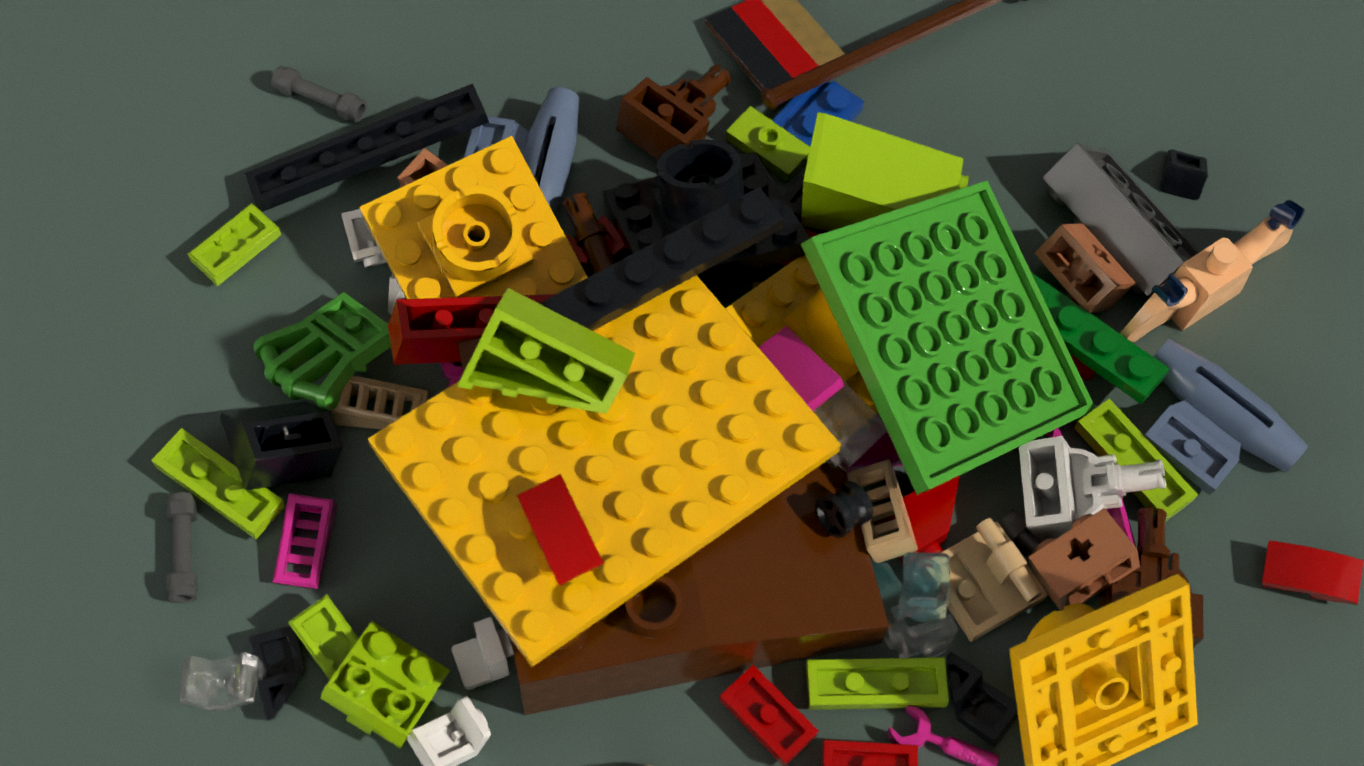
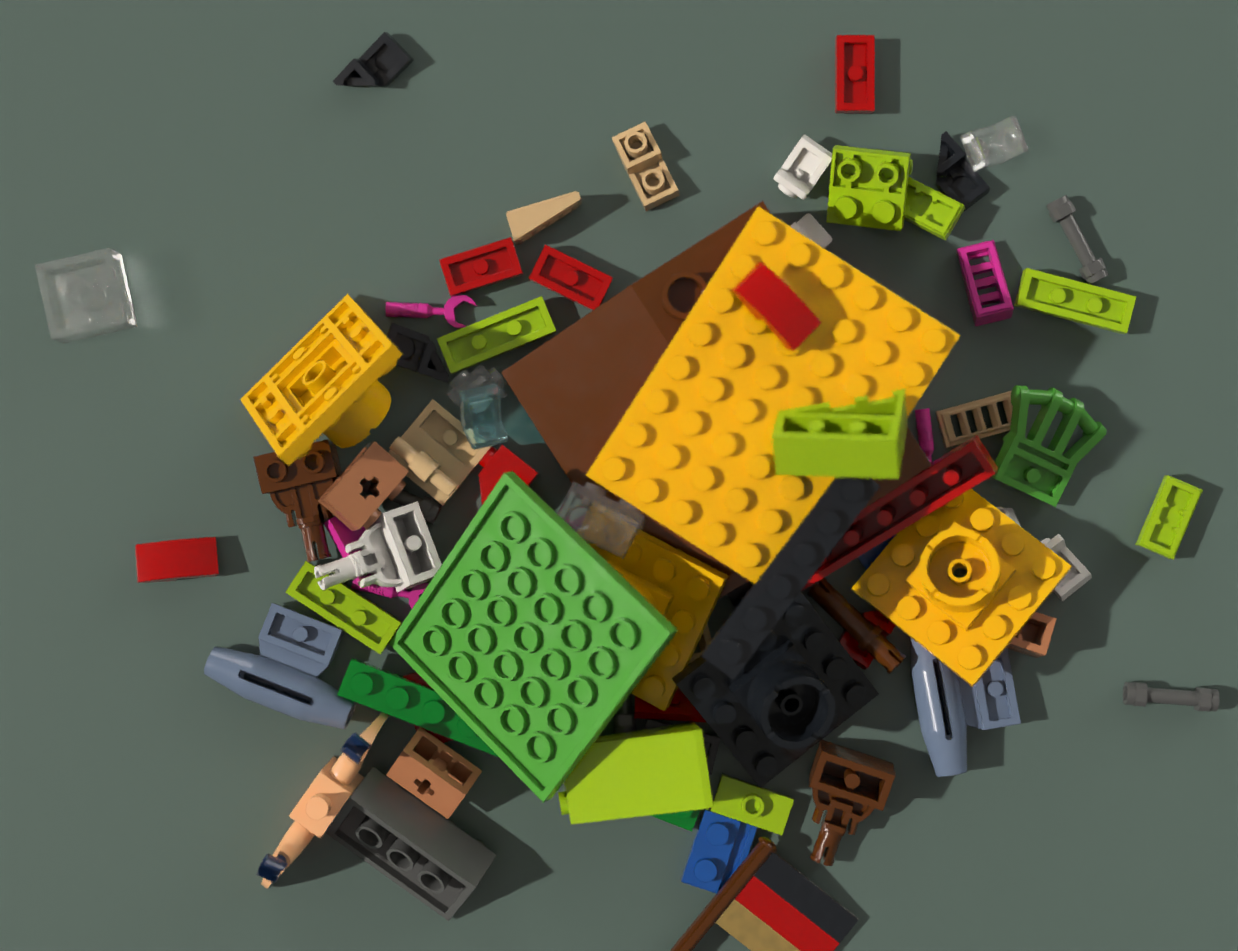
camera: 165 degrees right, 25 degrees up
black slope [220,401,343,491] -> none
black plate [245,84,489,212] -> none
dark pink tile [759,326,844,411] -> none
black wheel [815,481,873,538] -> none
tan slope [847,459,918,563] -> none
black slope [1160,149,1208,200] -> none

